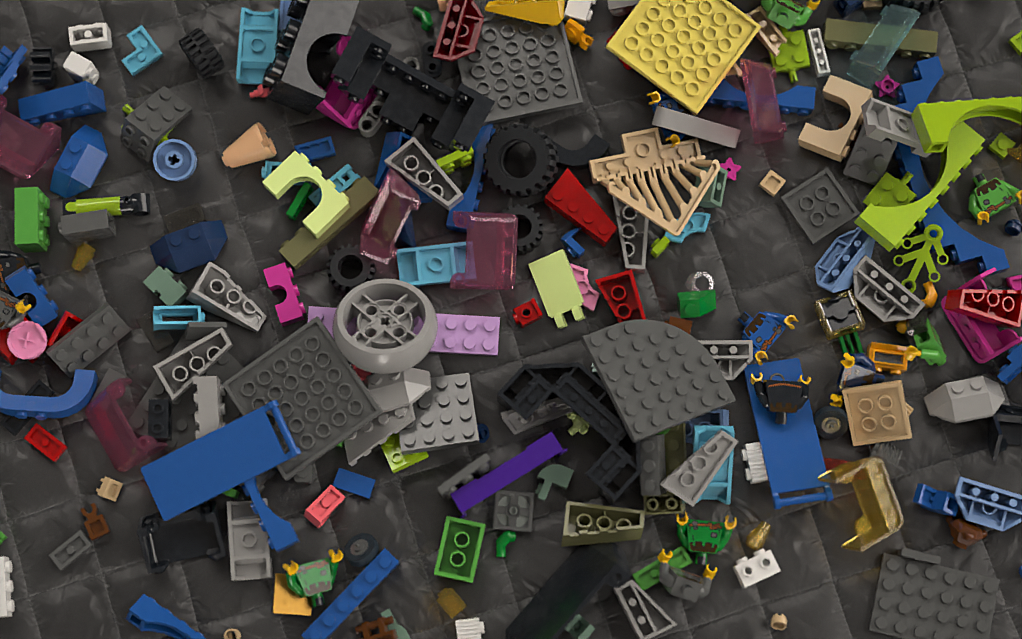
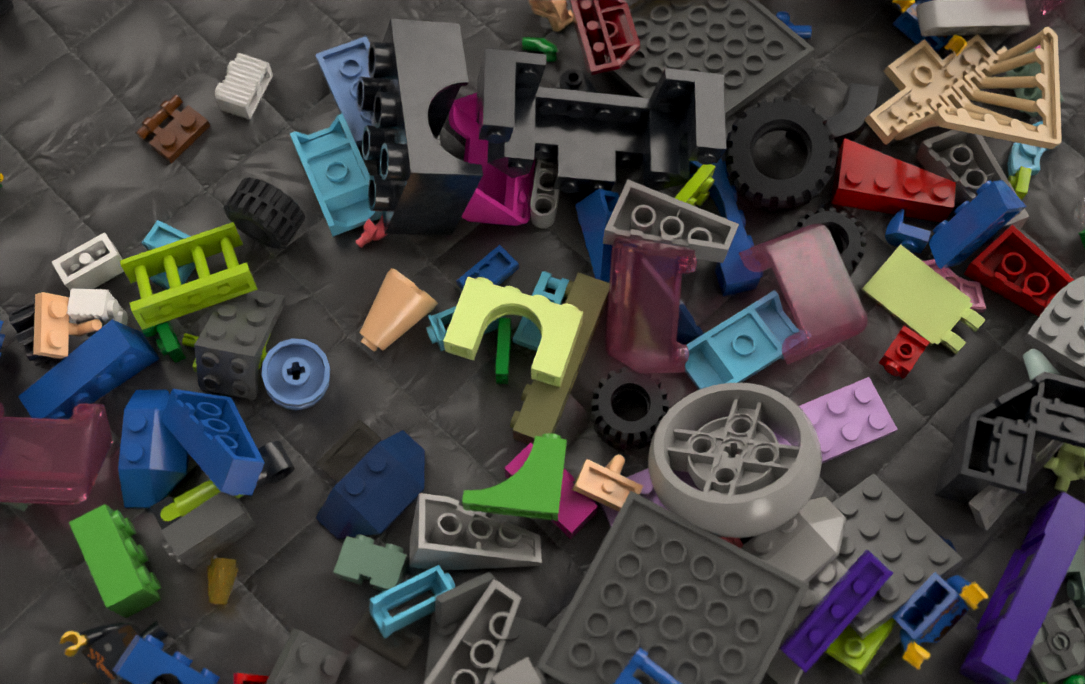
camera: 25 degrees left, 10 degrees down
dark grey plate [437,453,491,500] -> none
none -> light nougat plate [33,292,102,359]
none -> lime fence [120,222,258,330]
none -> green plate [142,320,186,363]
none -> blue wedge [161,389,264,496]
none -> bright green arch [462,433,567,521]
none -> light nougat plate [572,455,643,512]
none -> blue arm [776,11,812,39]
none -> dark purple tile [779,550,894,673]
none -> blue torso [892,572,988,670]
none -> blue slope [928,180,1027,269]

